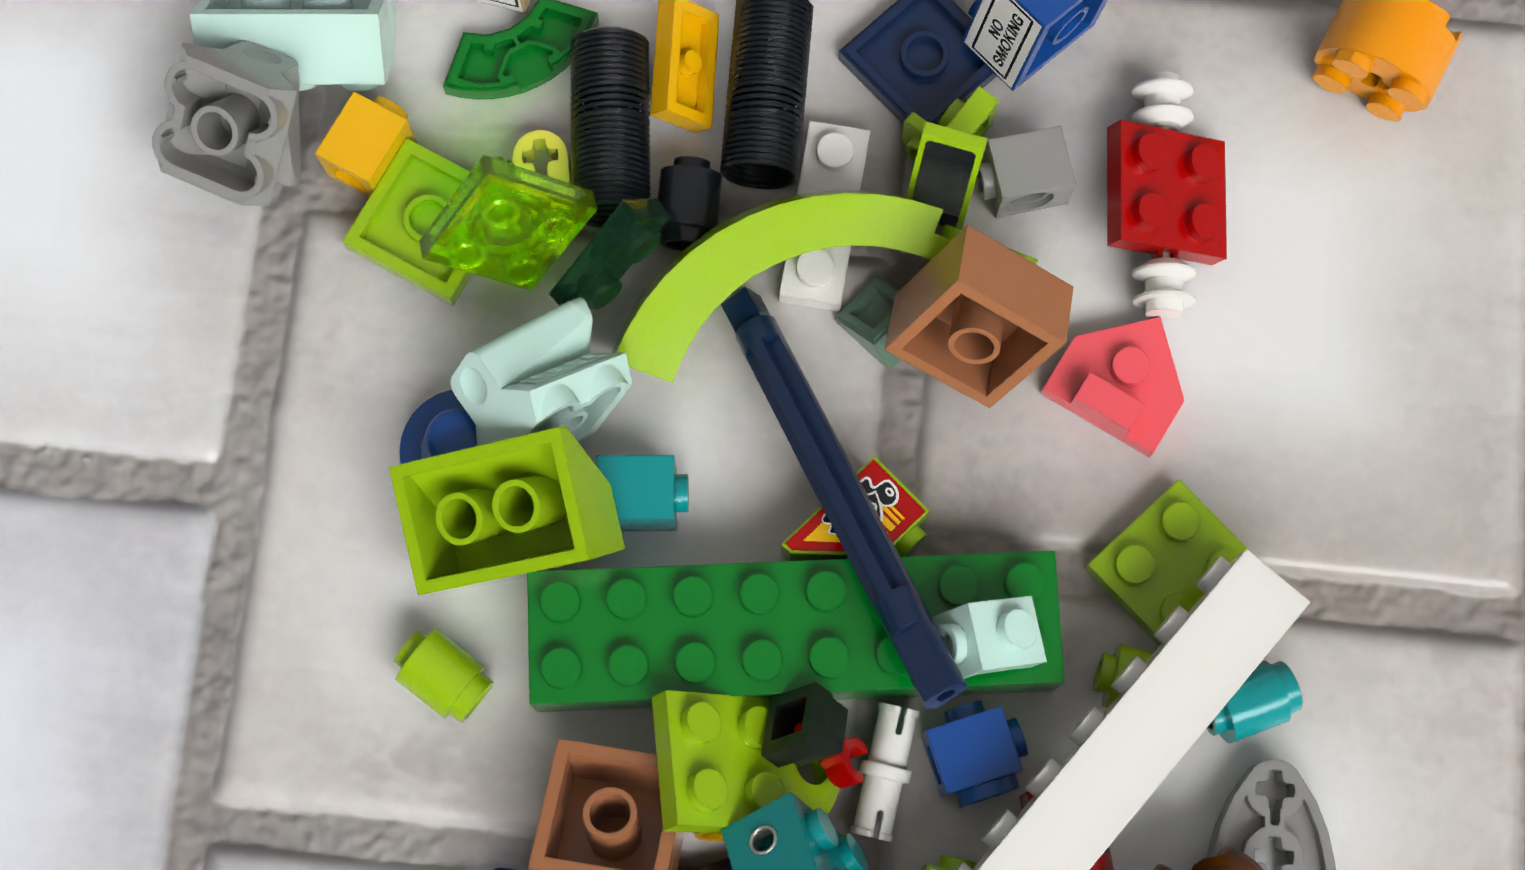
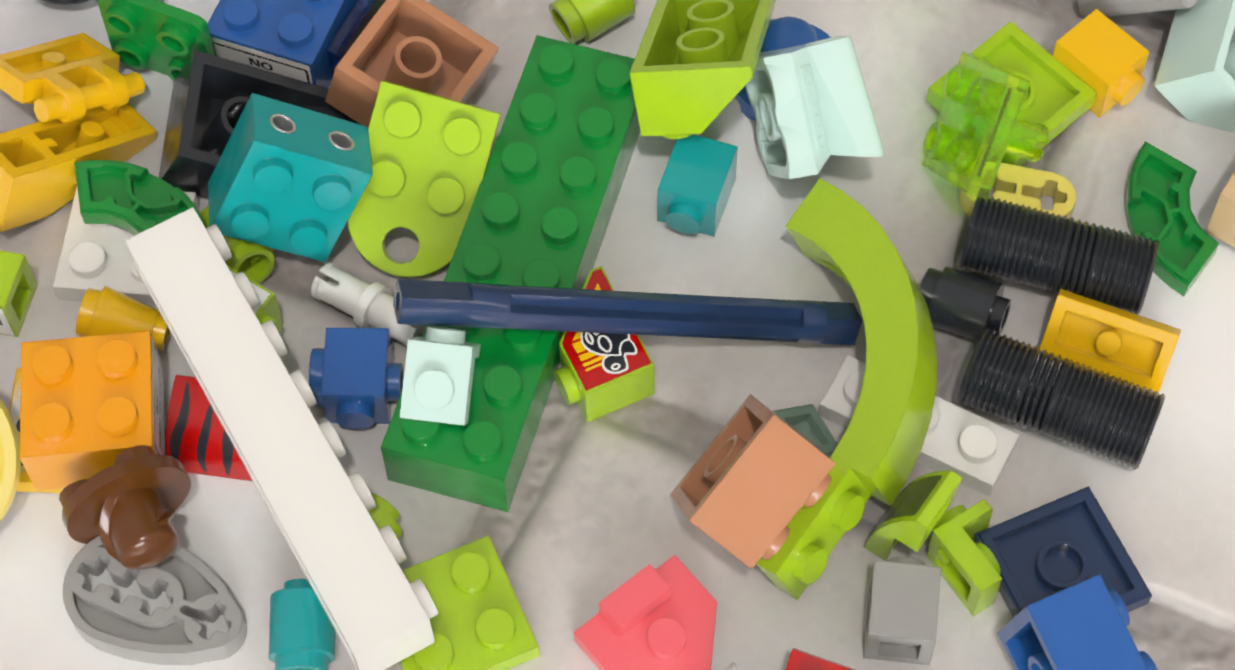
camera: 110 degrees right, 15 degrees down
clear green plate [549,199,671,310] -> none
pearl dark grey piece [761,682,868,789] -> none

